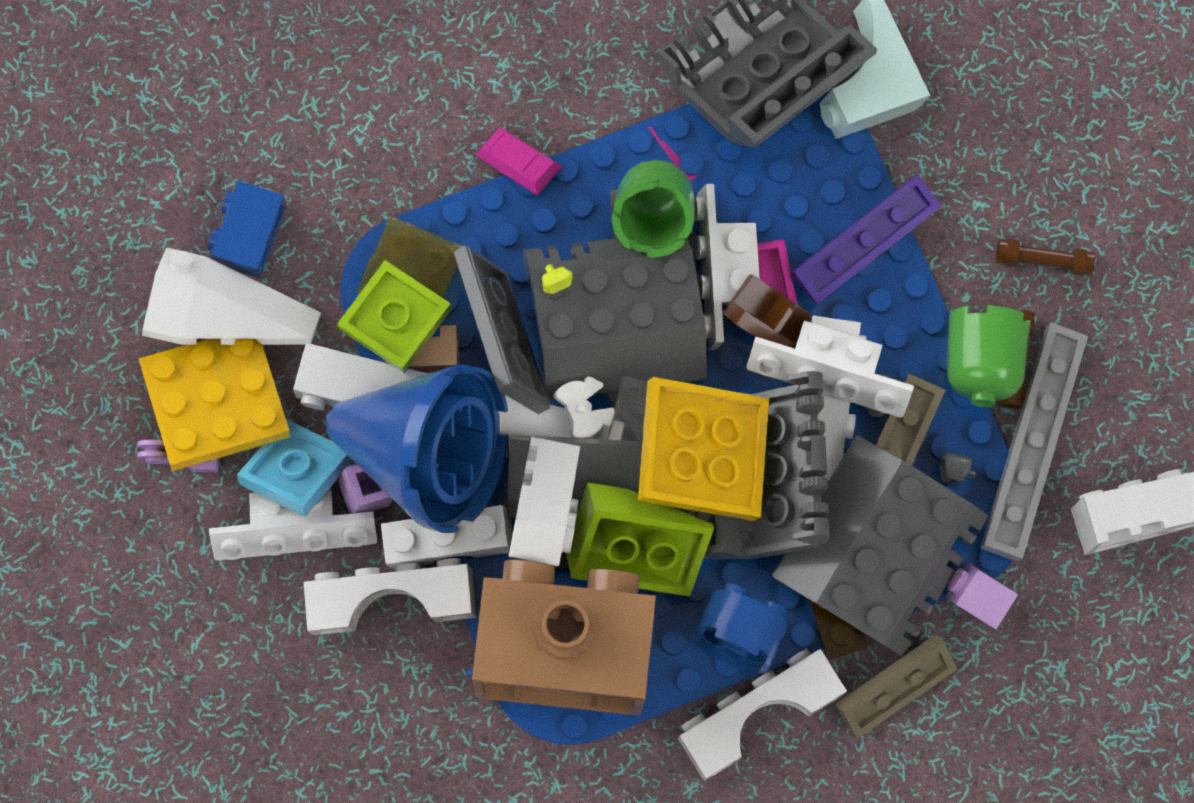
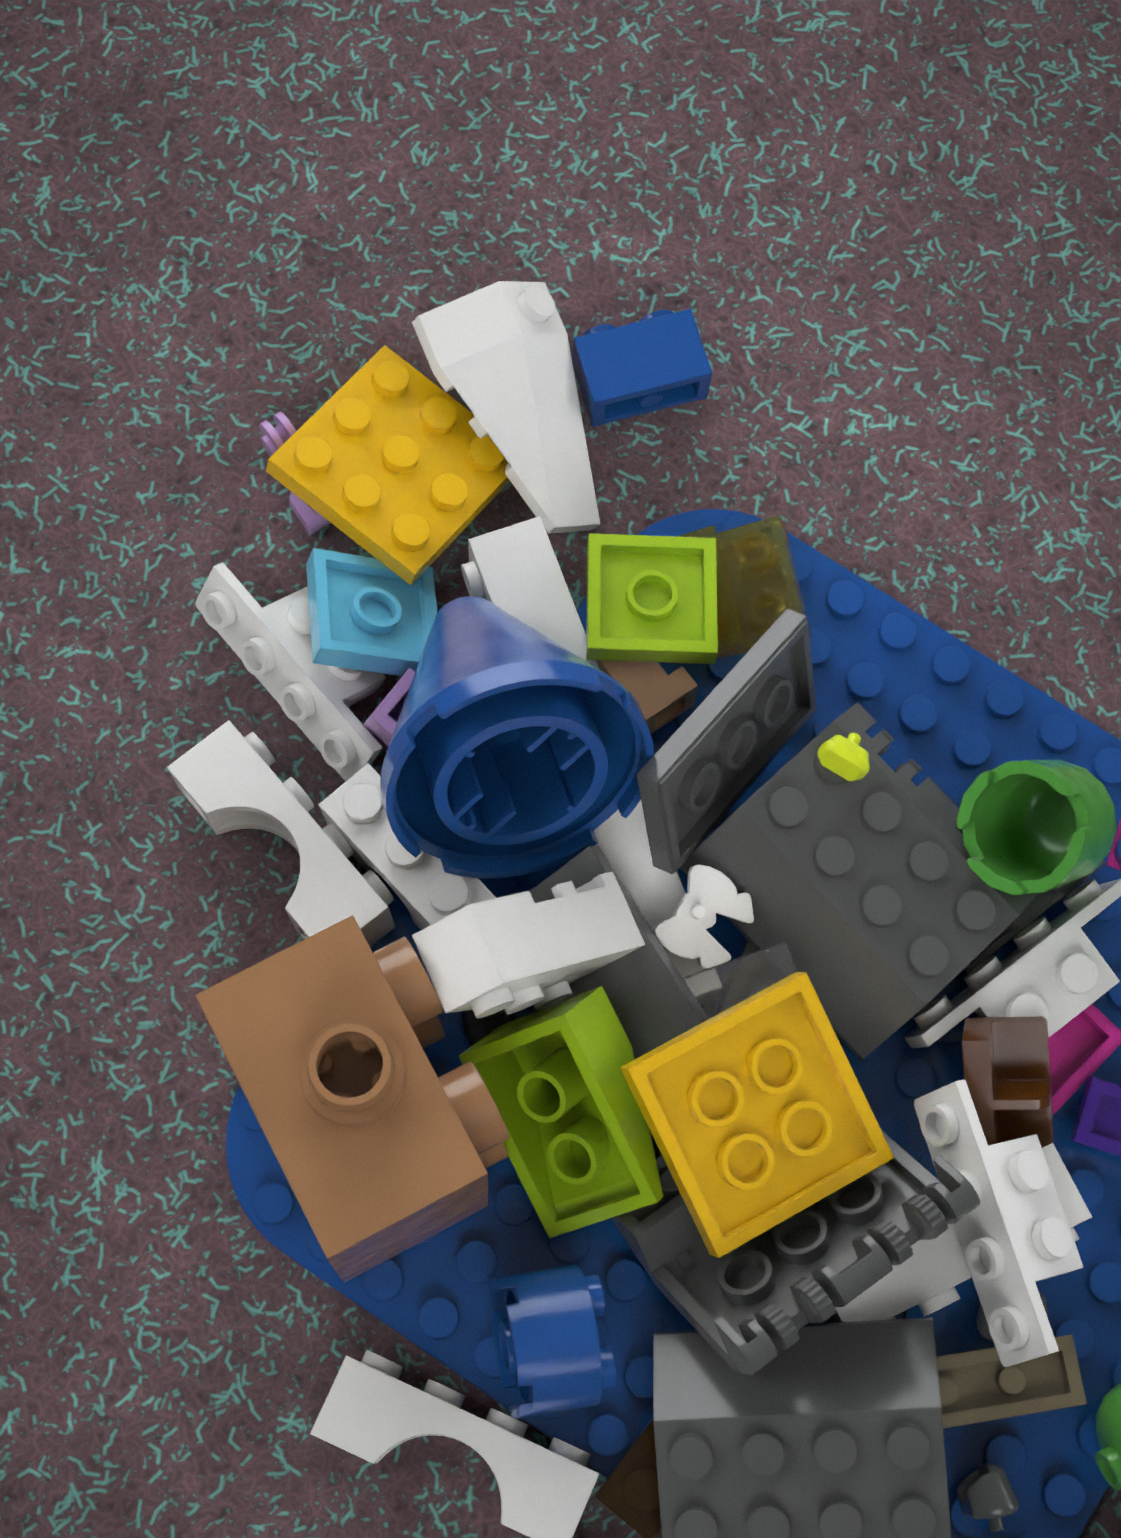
camera: 55 degrees right, 5 degrees down
dark pink tile [475,127,562,196] -> none

